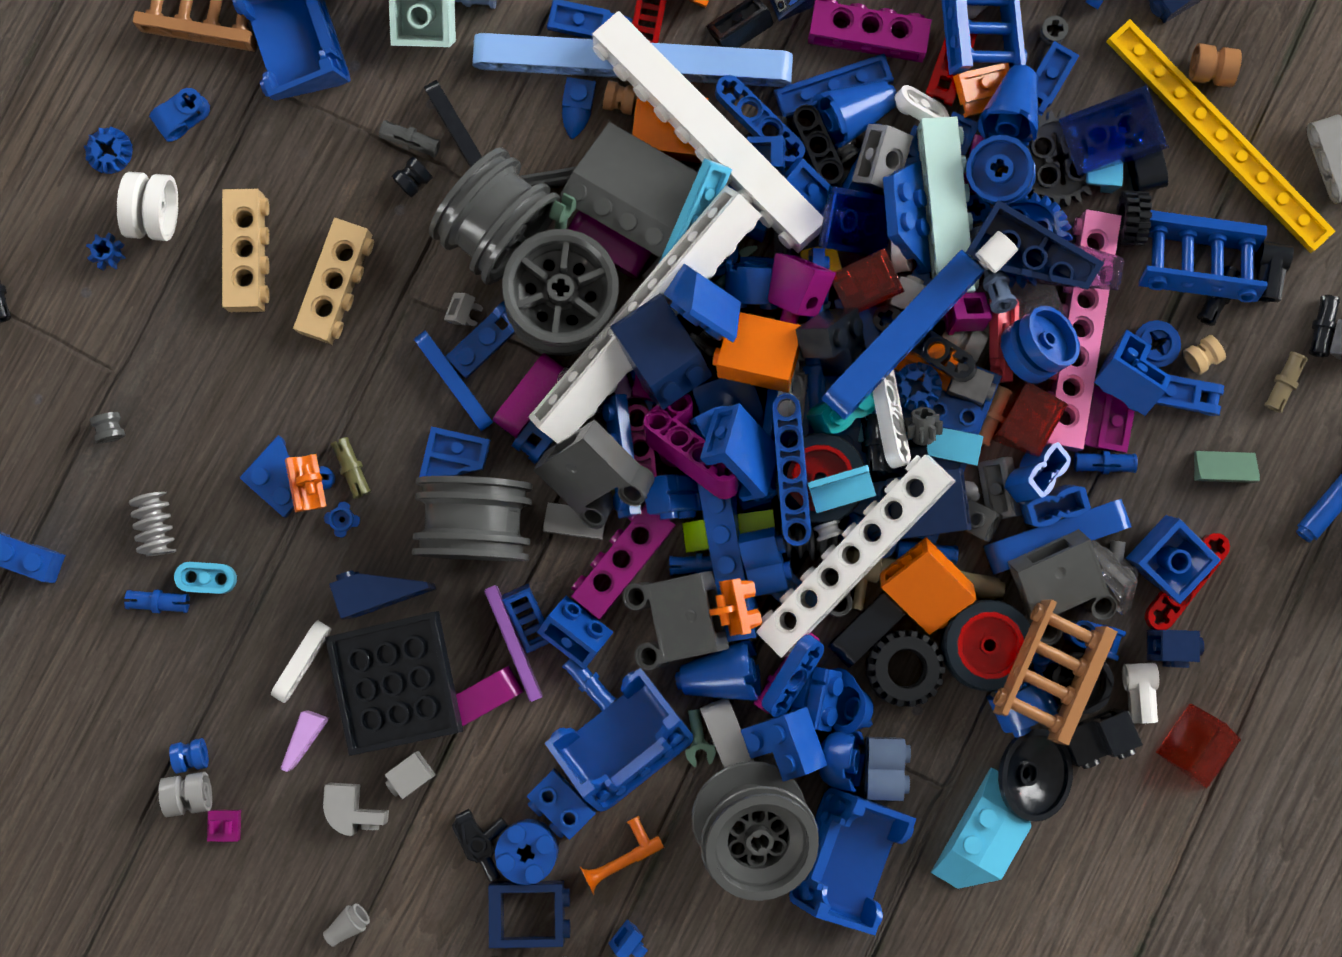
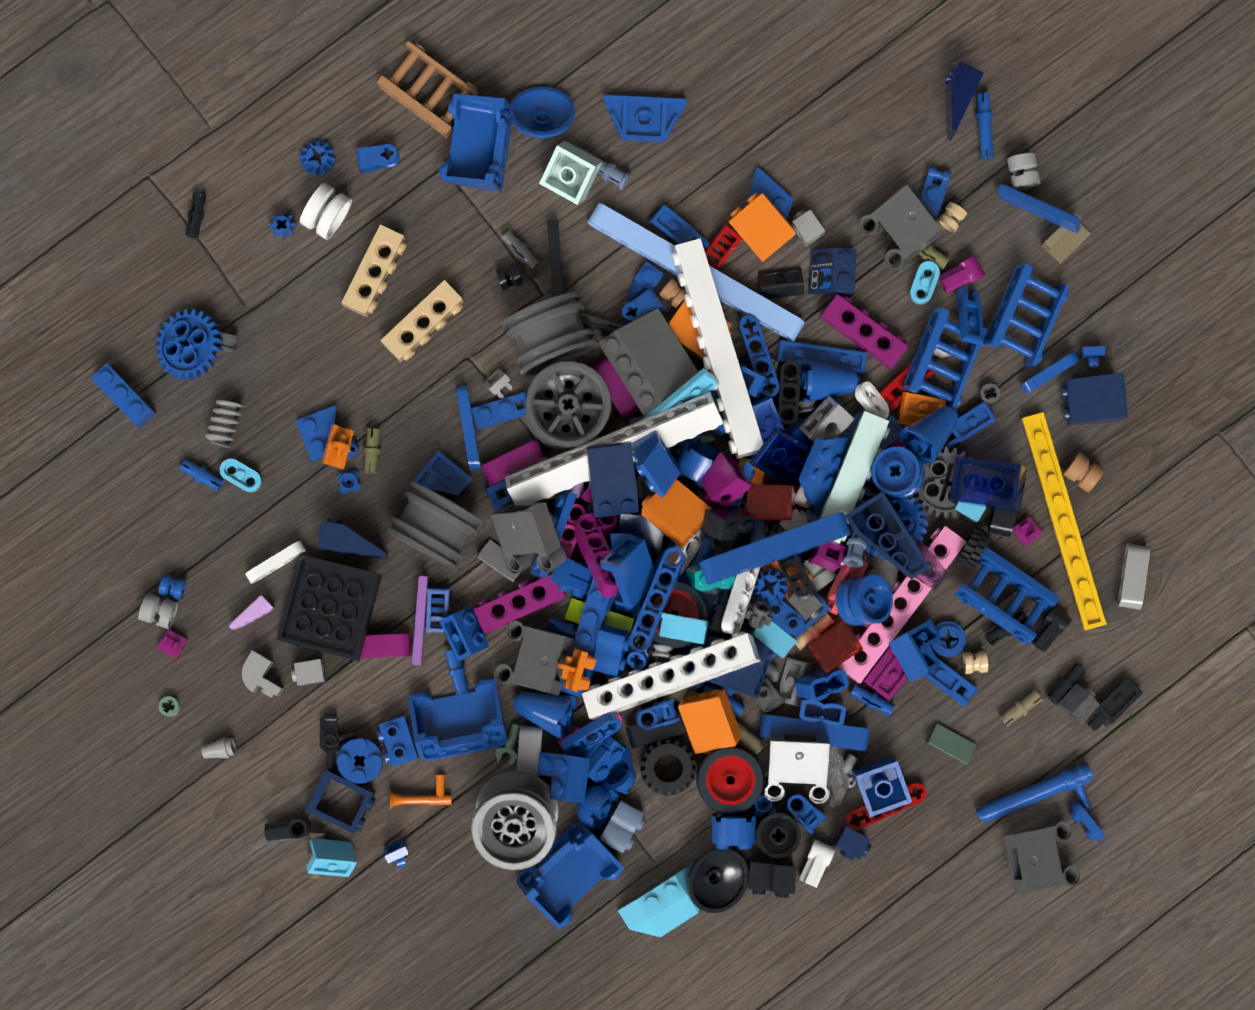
camera: 25 degrees right, 0 degrees up
sand green bar [549,193,576,229] -> none
white piece [976,231,1018,273] -> none
medium nougat fence [993,599,1118,746] -> none
clear red slope [1156,704,1241,789] -> none
none -> blue gear [154,309,223,381]
none -> sand green bush [158,696,180,717]
none -> blue piece [622,289,665,325]
none -> blue bush [627,647,649,670]
none -> blue piece [635,698,680,730]
none -> magenta tile [1012,516,1043,547]

